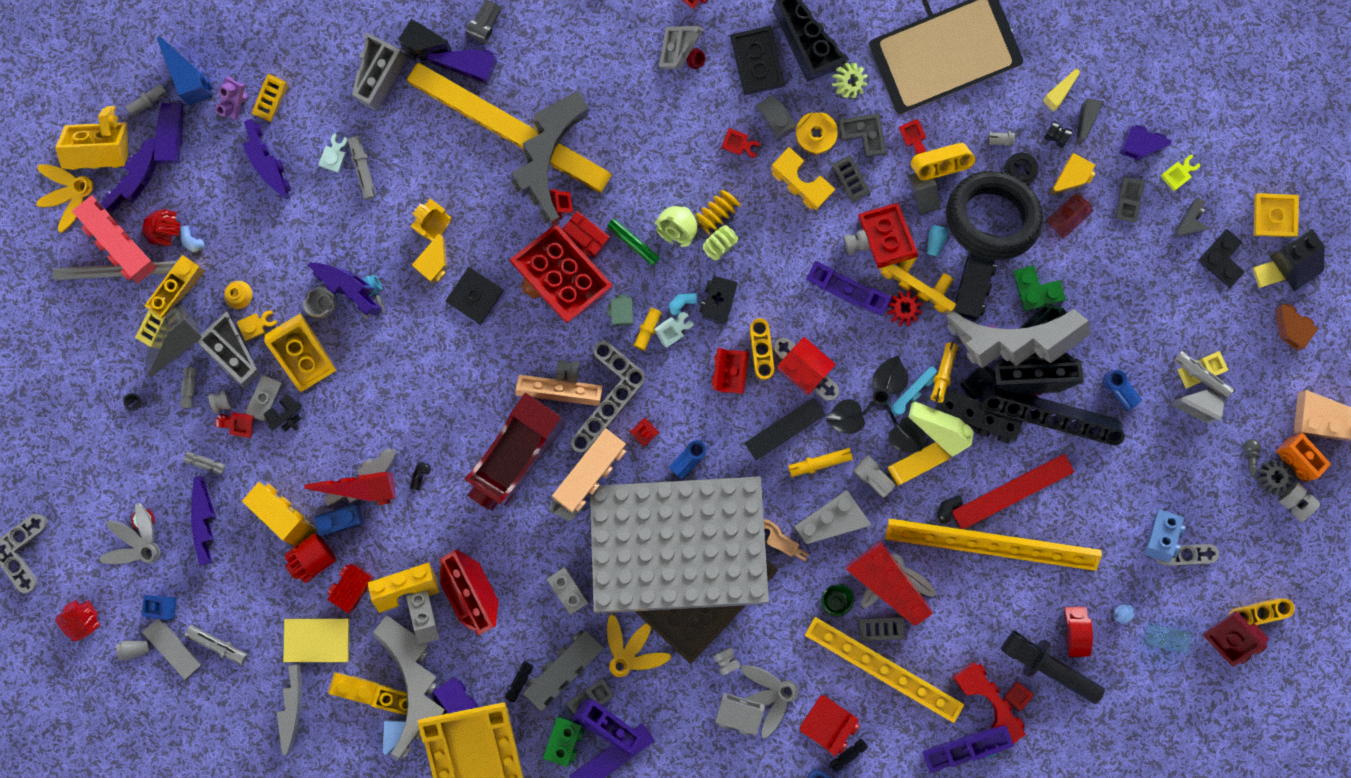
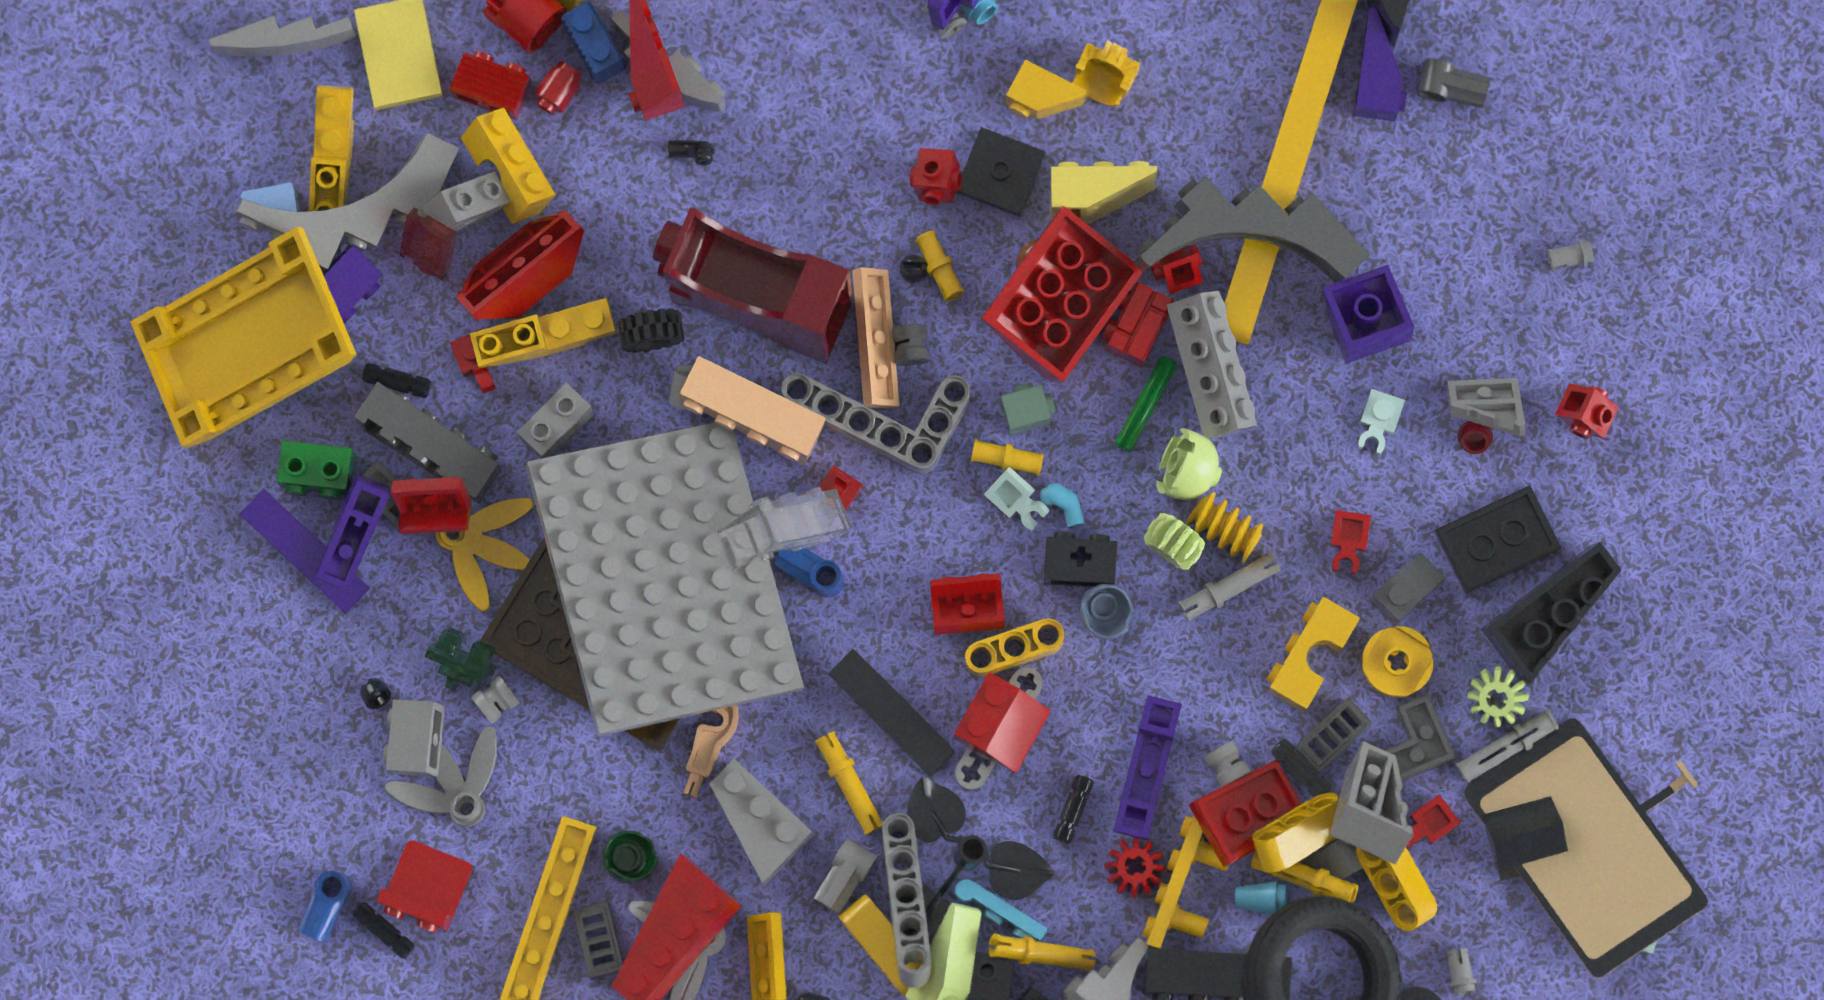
camera: 80 degrees right, 5 degrees down
none -> black hinge [360,678,391,709]
none -> red bracket [391,476,472,534]
none -> clear red plate [399,207,457,281]
none -> clear green hips [425,627,497,691]
none -> red plate [449,329,496,394]
none -> yellow slope [470,298,617,368]
none -> red brick [534,61,582,115]
none -> black tyre [618,308,685,353]
none -> clear wedge [718,487,852,570]
none -> light grey beam [882,813,931,988]
none -> black hinge [899,254,927,283]
none -> red brick [910,148,962,205]
none -> yellow pin [915,230,965,302]
none -> light yellow slope [1050,161,1157,224]
none -> black axle [1053,775,1094,844]
none -> sand blue hair [1079,583,1133,639]
none -> light grey brick [1167,291,1257,439]
none -> light grey pin [1178,552,1281,622]
none -> yellow pin [1251,851,1358,903]
none -> yellow beam [1252,793,1339,873]
none -> black axle [1271,738,1332,797]
none -> dark purple slope [1322,265,1414,364]
none -> light grey wedge [1330,741,1413,864]
none -> light aqua plate [1358,389,1405,456]
none -> light grey pin [1455,709,1559,783]
none -> black slope [1482,796,1568,881]

